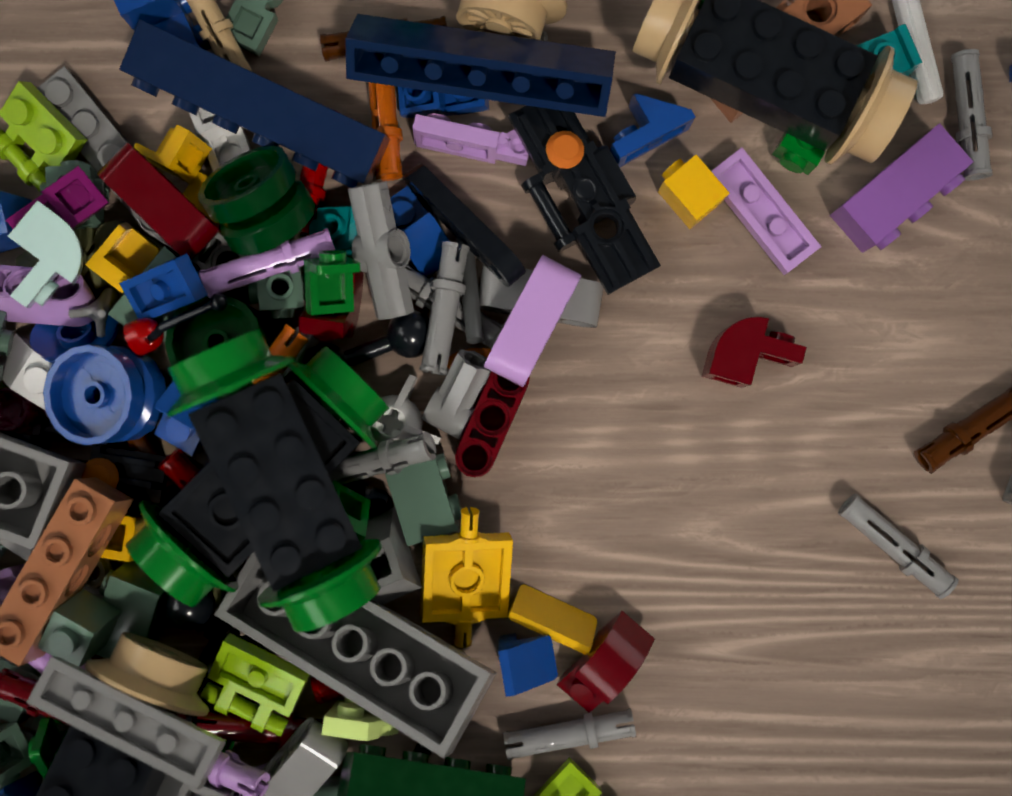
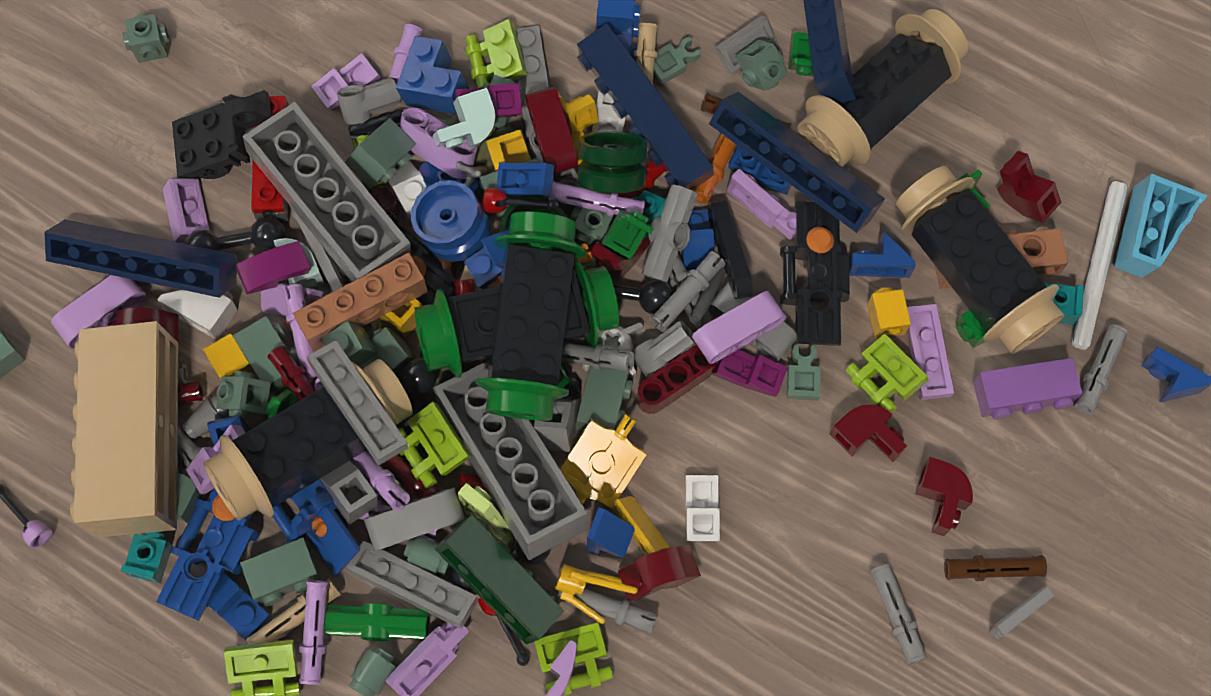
camera: 25 degrees right, 15 degrees down
none -> yellow plant [555,564,637,624]
none -> white slope [685,475,720,541]
none -> magenta slope [713,349,788,397]
none -> sand green plate [787,344,821,401]
none -> lime plate [846,334,929,413]
none -> dark red brick [915,457,973,536]

